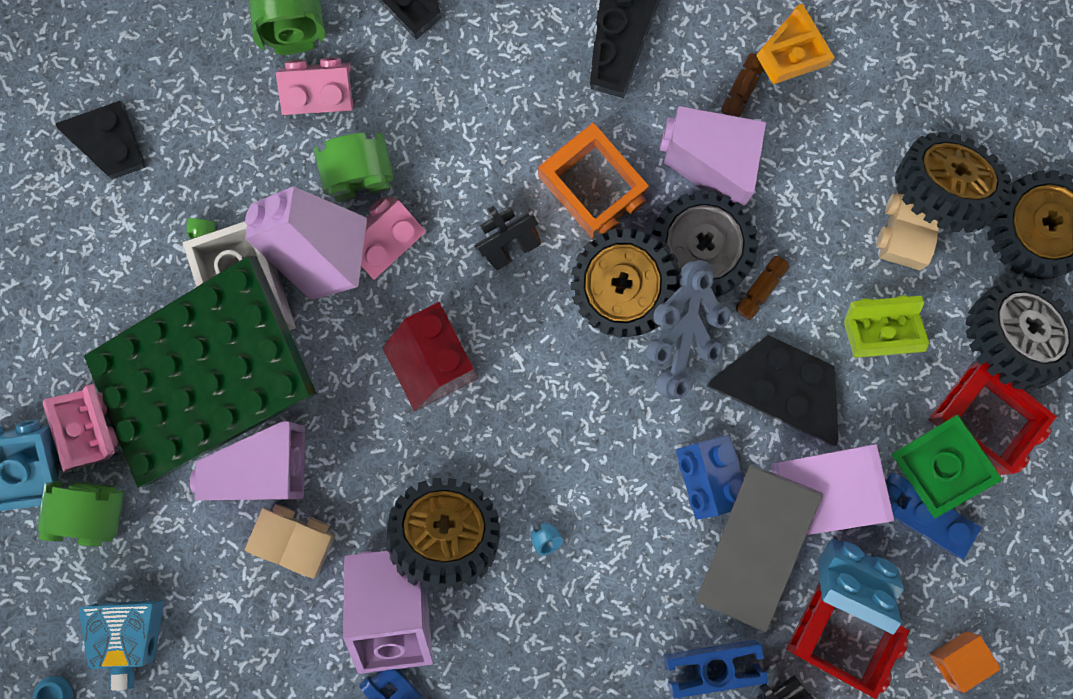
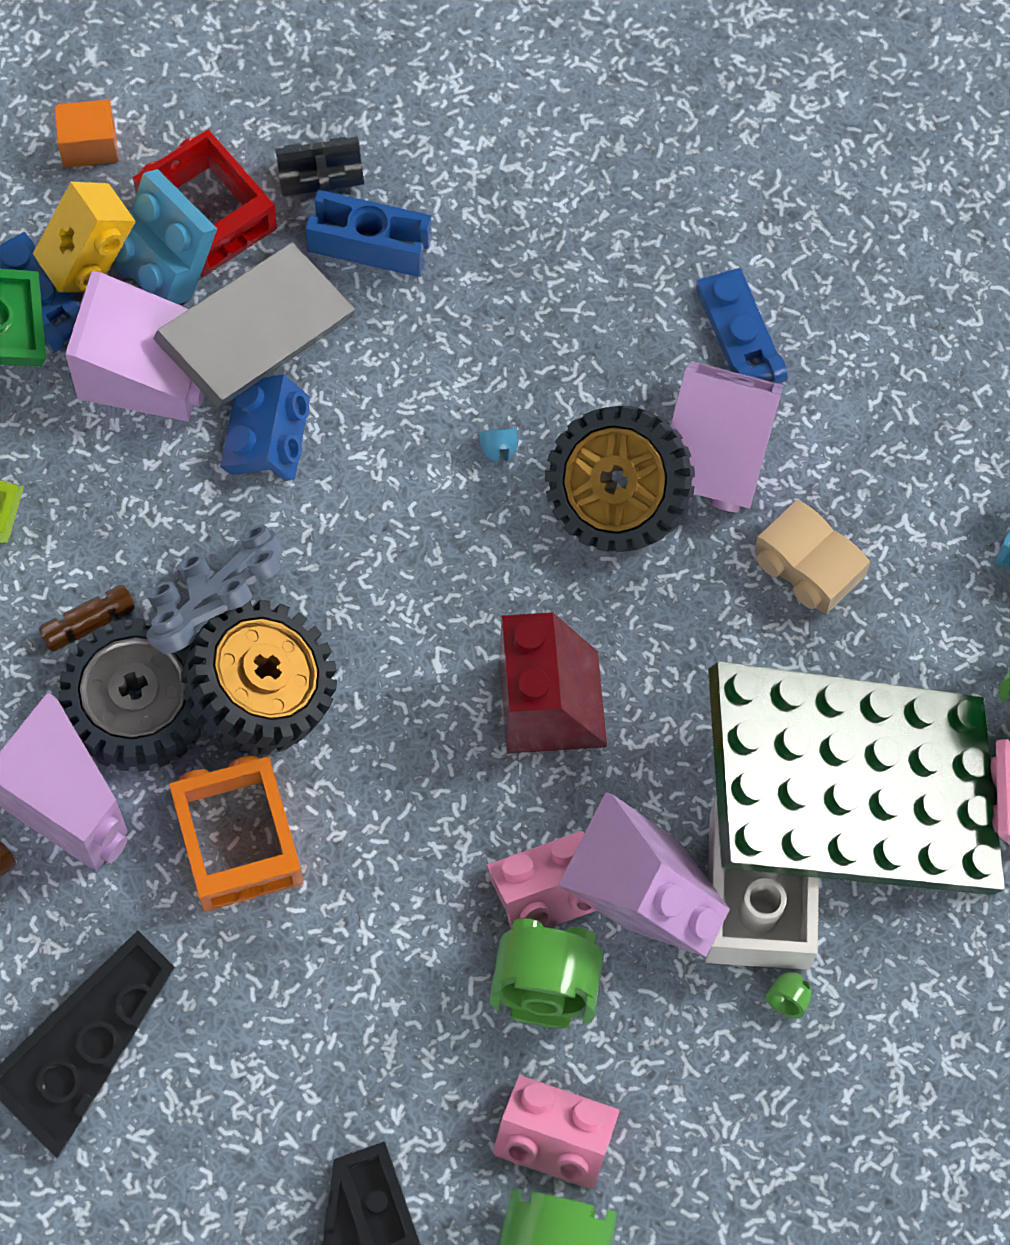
camera: 160 degrees left, 15 degrees down
black wing [55,101,146,180] -> none
lavender slope [190,421,305,500] -> none
black hips [473,206,541,270] -> none
black wing [706,335,839,446] -> none
none -> yellow brick [33,182,136,292]

